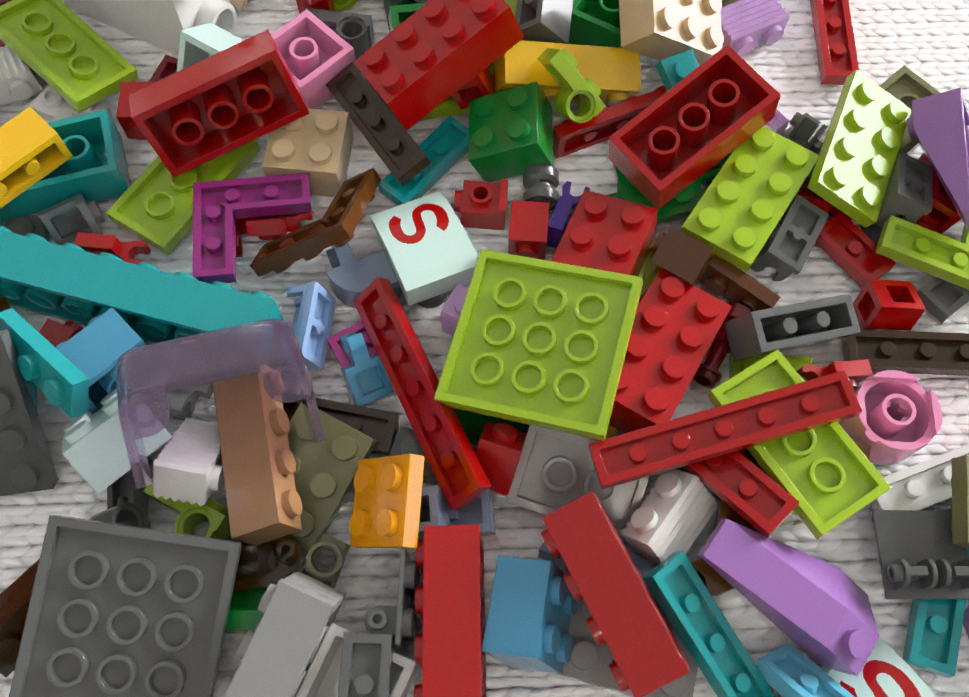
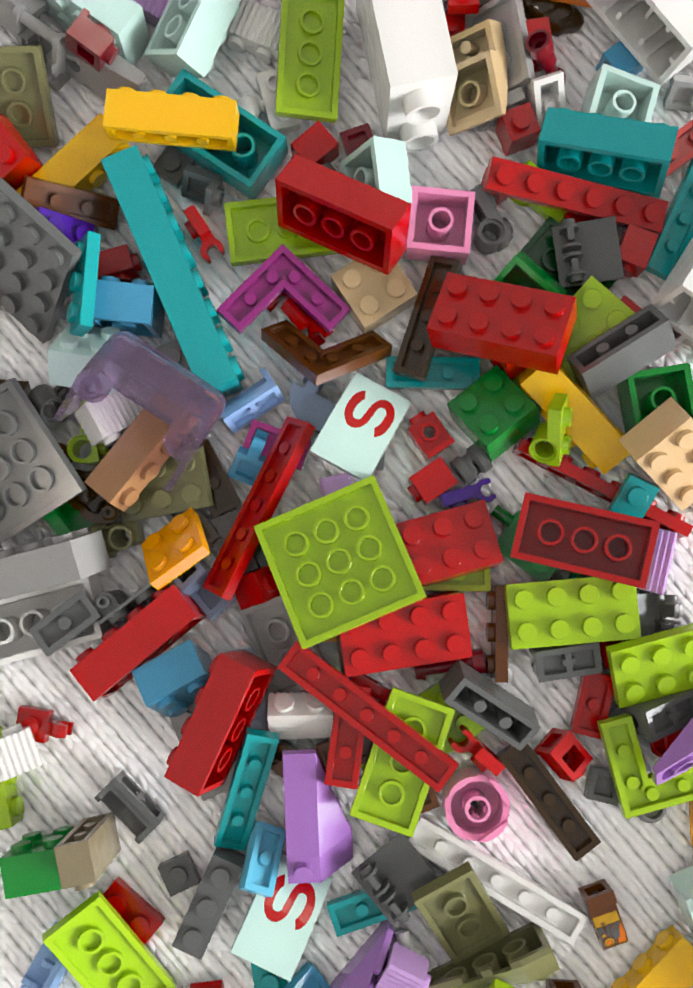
camera: 55 degrees right, 20 degrees up
reddish brown brick [650,226,716,286] -> none

